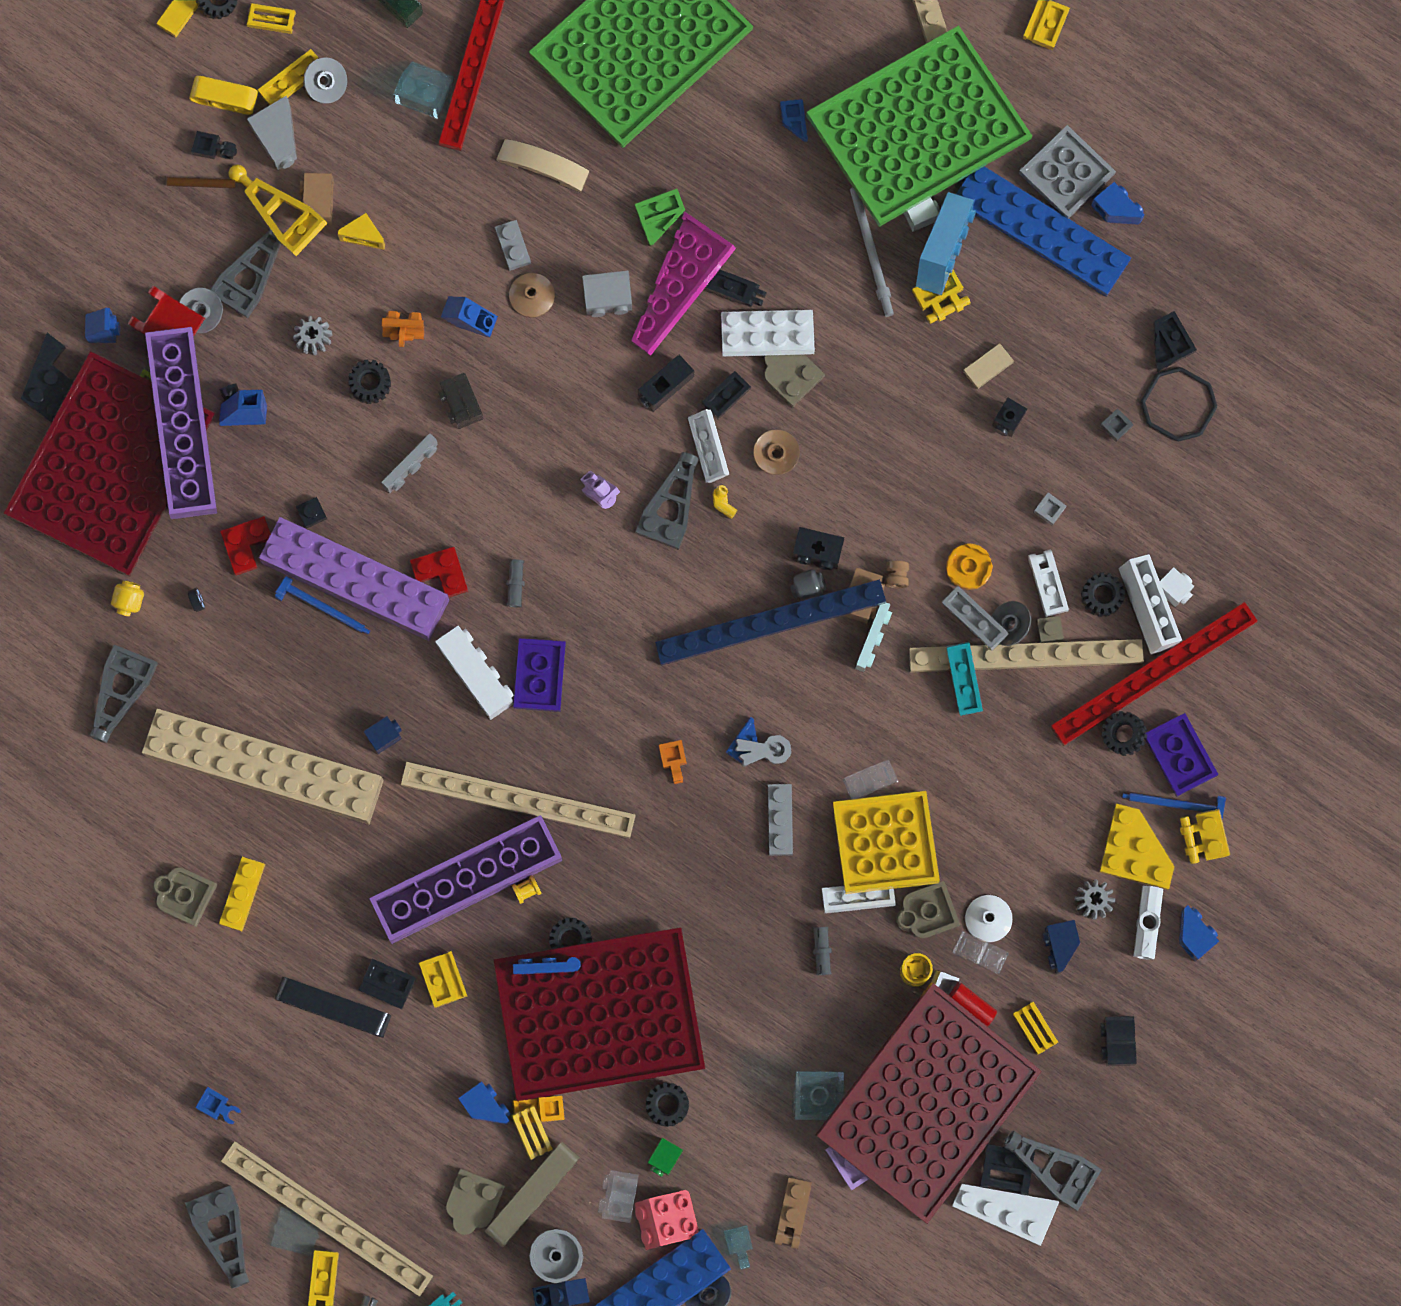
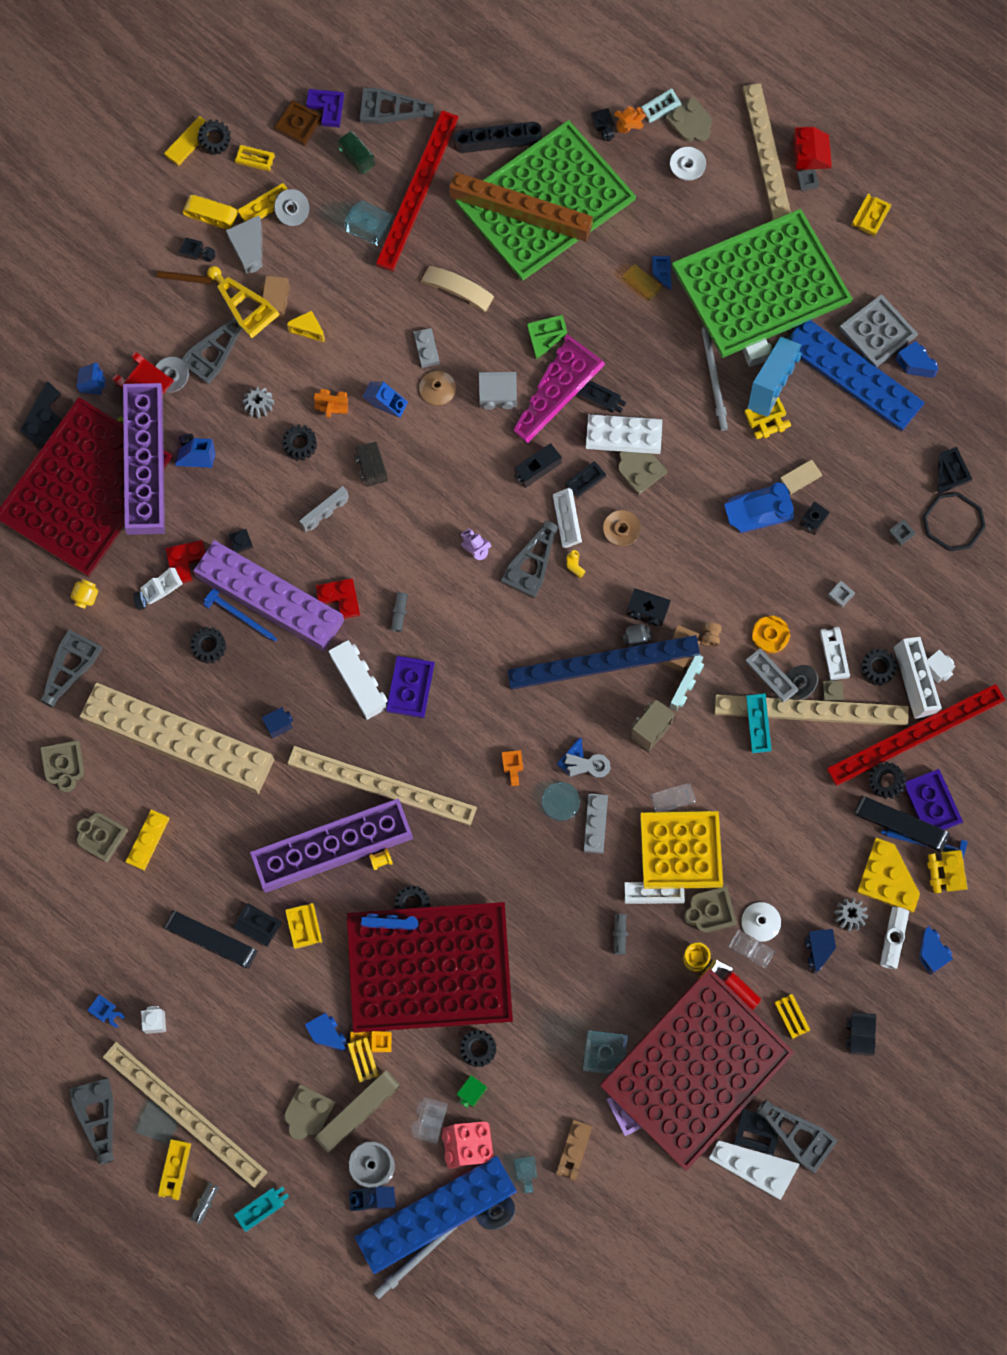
camera: 10 degrees right, 5 degrees down
none -> dark tan plate [41,740,85,792]
none -> white slope [140,568,183,604]
none -> white brick [141,1006,166,1034]
none -> black tyre [190,627,226,664]
none -> dark orange brick [449,172,593,242]
none -> clear light blue tile [542,782,580,821]
none -> clear yellow tile [622,264,662,301]
none -> dark tan brick [630,699,675,752]
none -> blue slope [724,483,795,533]
none -> black beam [853,795,950,852]

